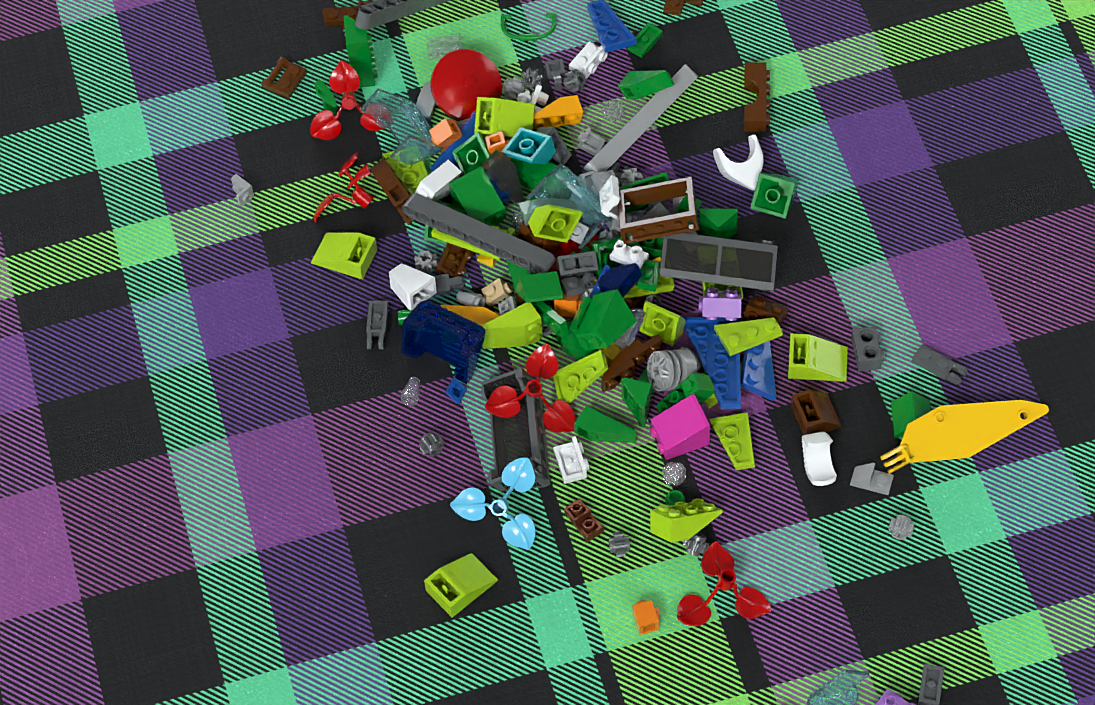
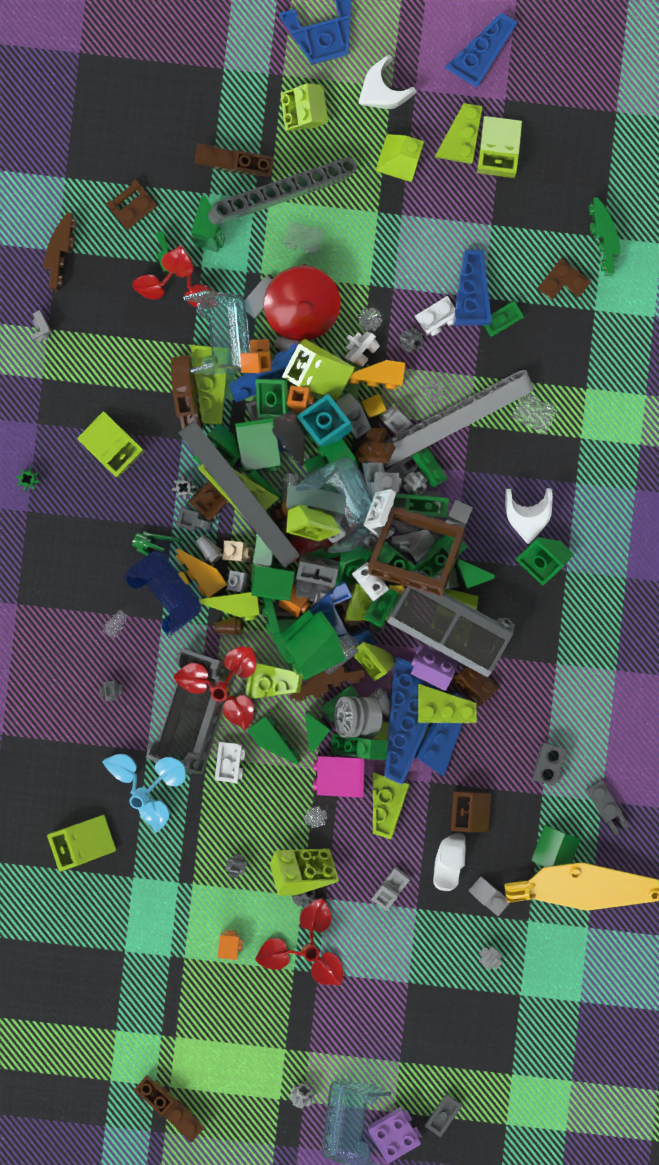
camera: 15 degrees right, 30 degrees up
red plant [314,152,373,223] -> none
dark grey hinge [366,300,389,349] -> none
white slope [389,263,437,310] -> none
white slope [416,160,462,201] -> none
blue slope [445,377,467,404] -> none
green piece [501,13,556,41] -> none
light grey gear [502,77,524,100] -> none
dark grey plate [545,59,566,91] -> none
copper slope [564,499,604,542] -> none
clear blue slope [597,263,643,297] -> none
green slope [618,70,675,99] -> none
green plate [665,490,685,506] -> none
reddish brown arch [744,62,770,132] -> none
lime slope [788,334,848,382] -> none
none -> green gear [16,468,40,491]
none -> reddish brown slope [43,213,76,291]
none -> reddish brown cone [214,617,243,636]
none -> reddish brown plate [355,428,396,463]
none -> yellow slope [361,394,386,419]
none -> light grey slope [371,866,411,911]
none -> green plate [412,447,448,488]
none -> clear bracket [511,393,557,435]

